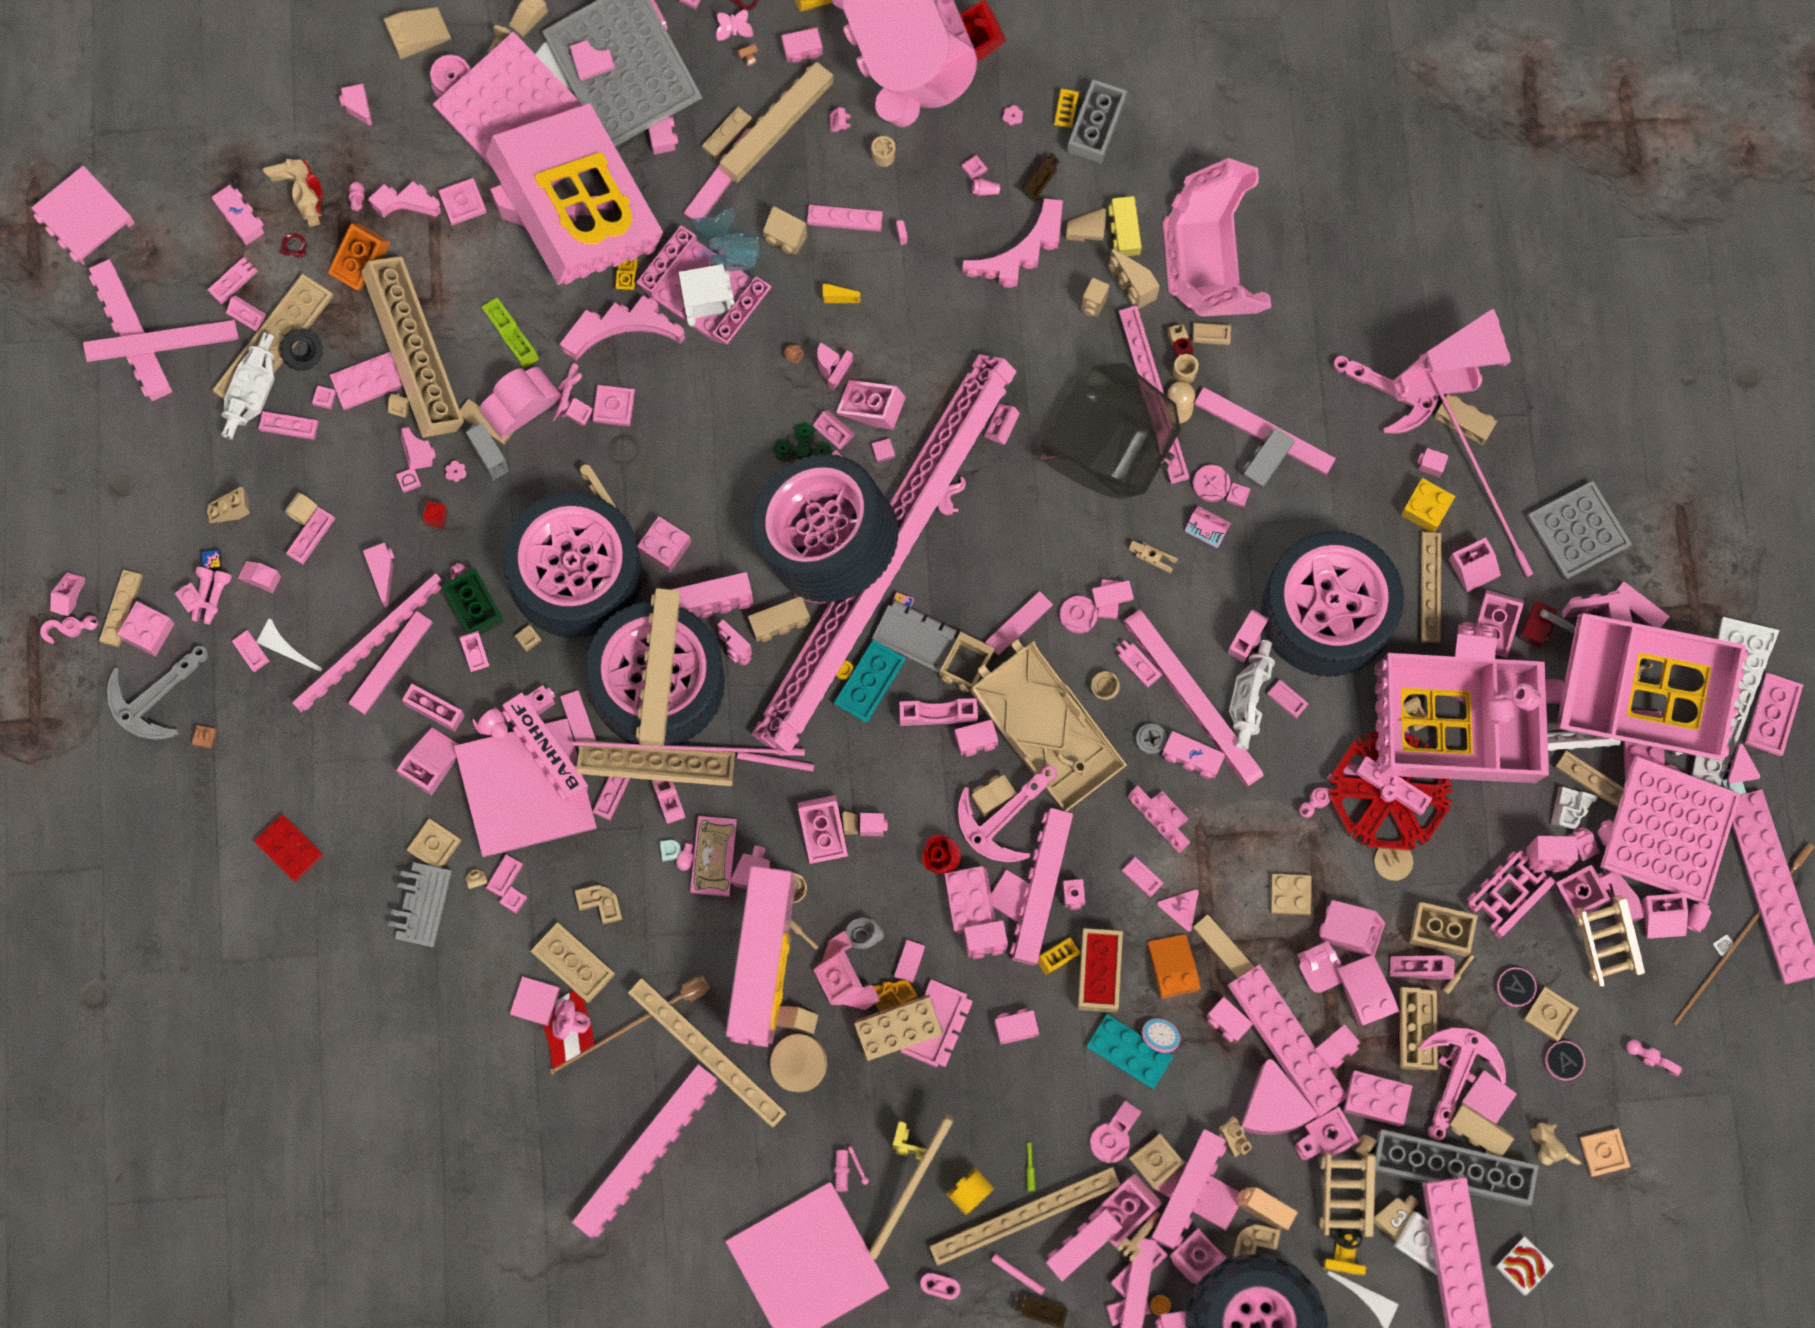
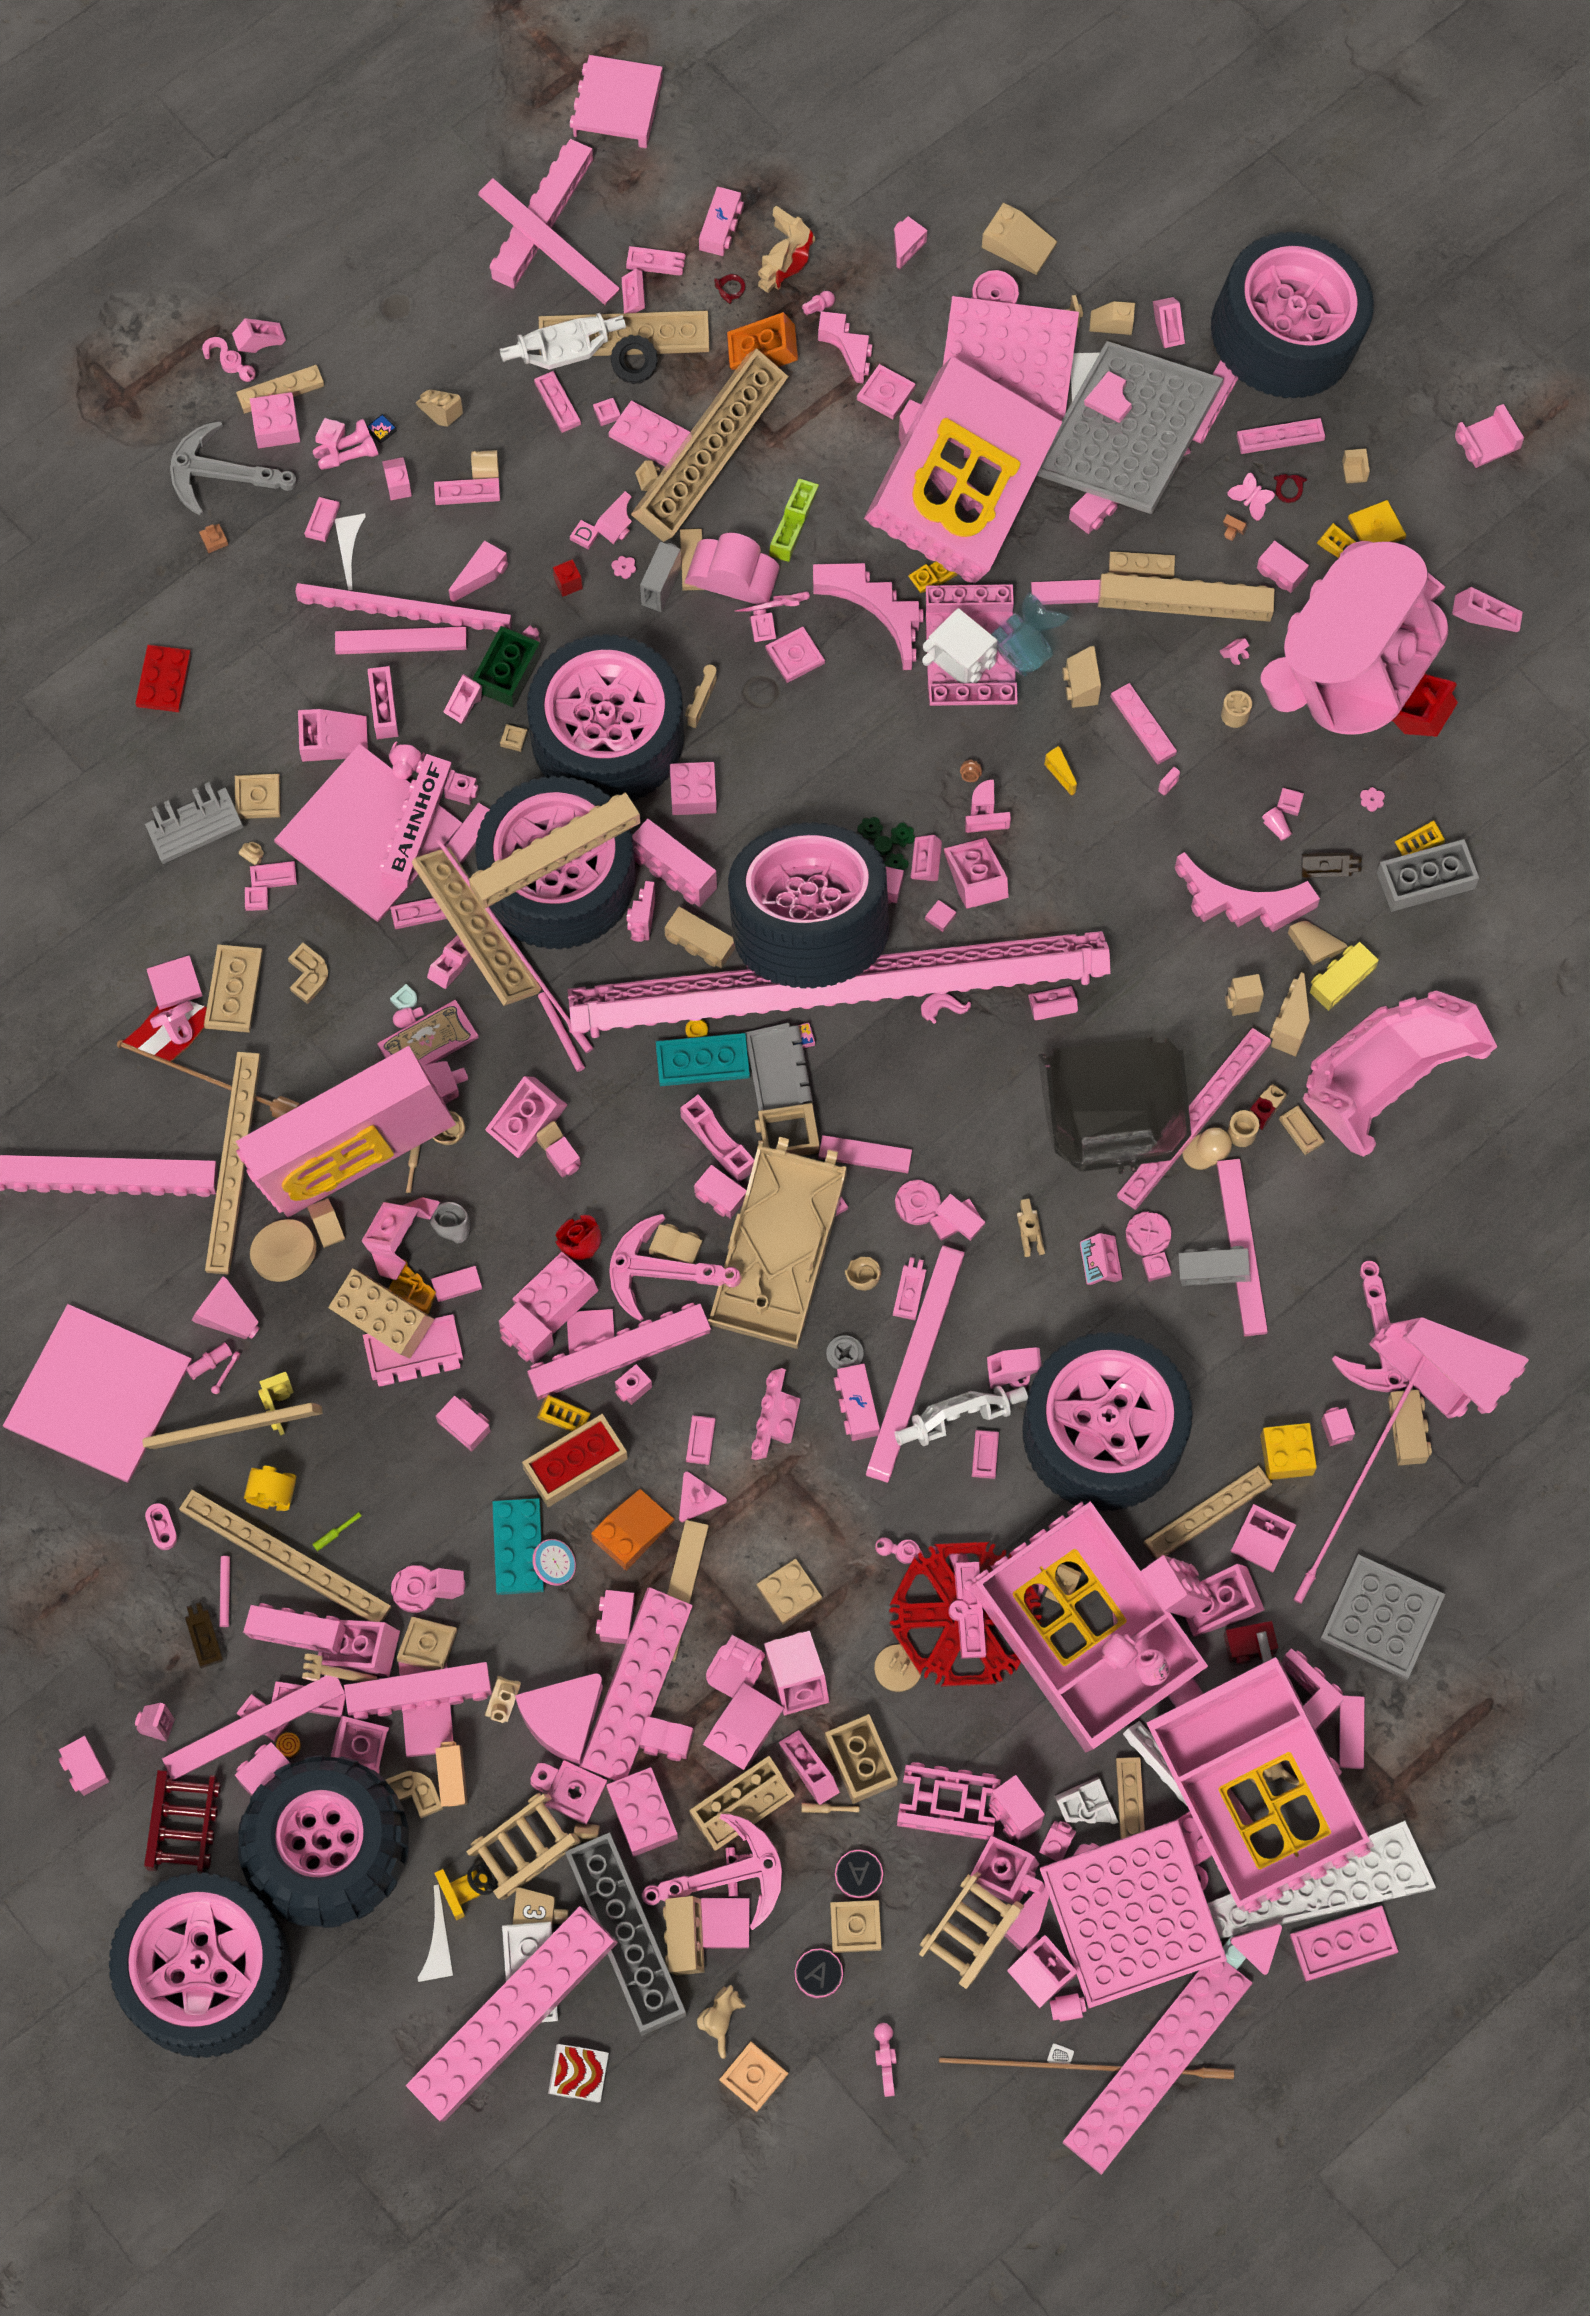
camera: 55 degrees right, 5 degrees down
none -> bright pink slope [192,1277,260,1339]

